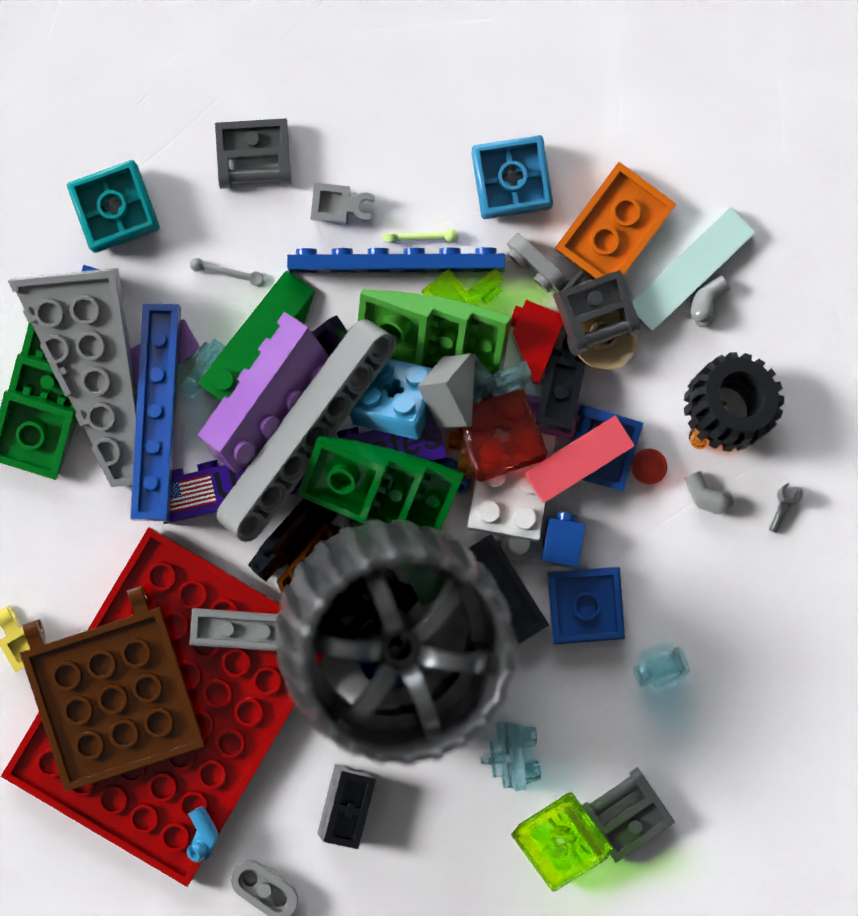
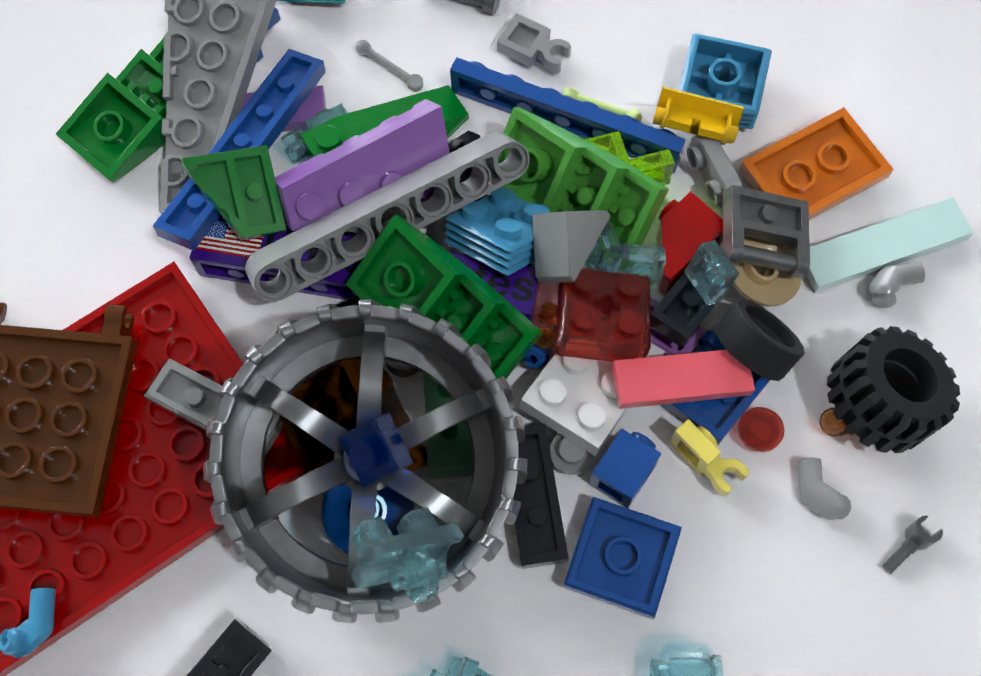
camera: 30 degrees right, 20 degrees down
none -> green wing [181,145,287,241]
none -> clear blue plate [339,413,413,488]
none -> clear light blue hips [351,507,464,603]
none -> yellow hinge [652,86,744,145]
none -> light yellow plate [669,419,749,497]
none -> clear light blue plate [684,240,739,305]
none -> black tyre [715,299,805,381]

